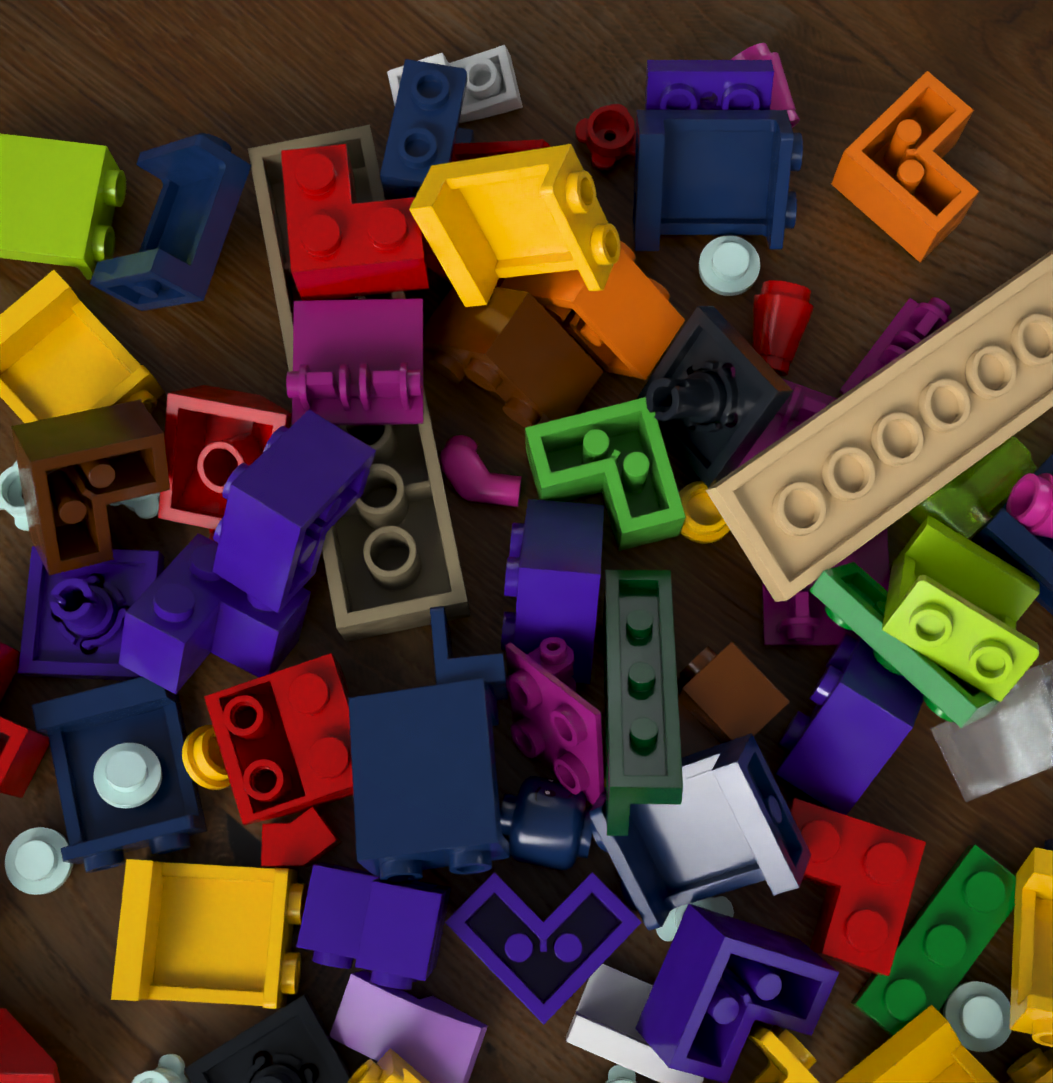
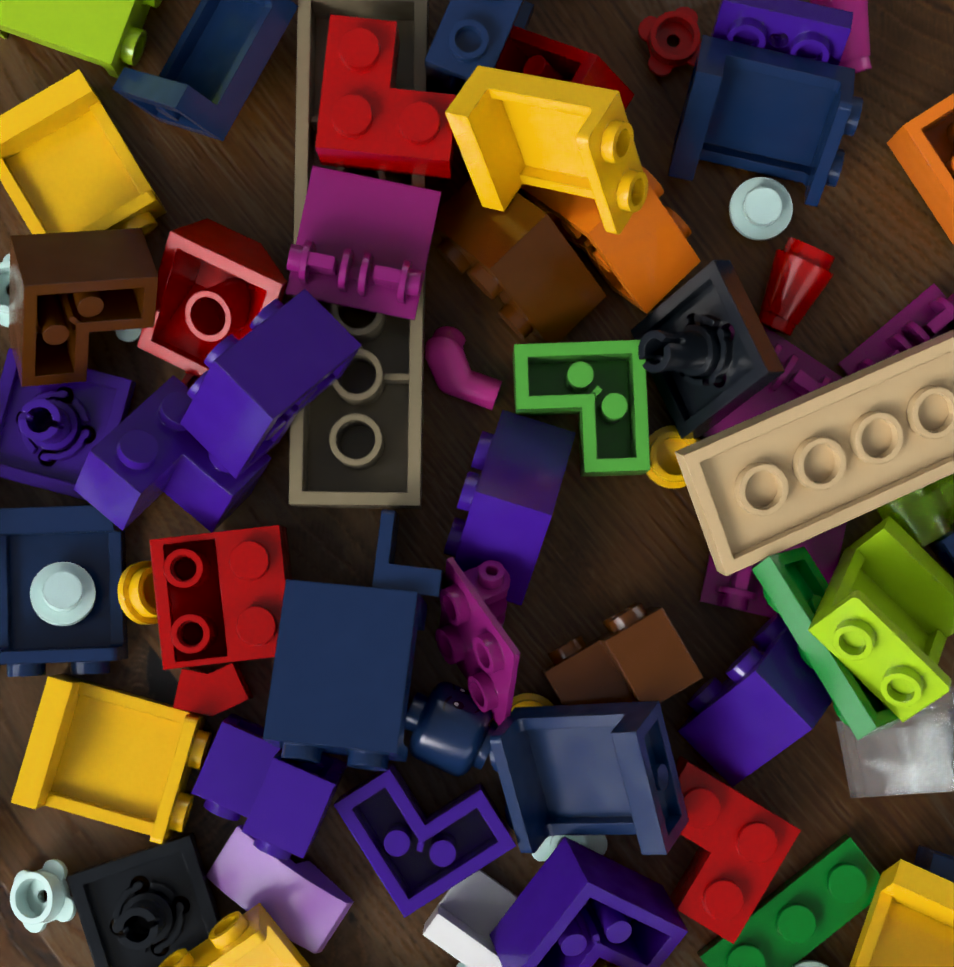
camera: 10 degrees right, 10 degrees up
dark green fence [603,570,683,836] -> none

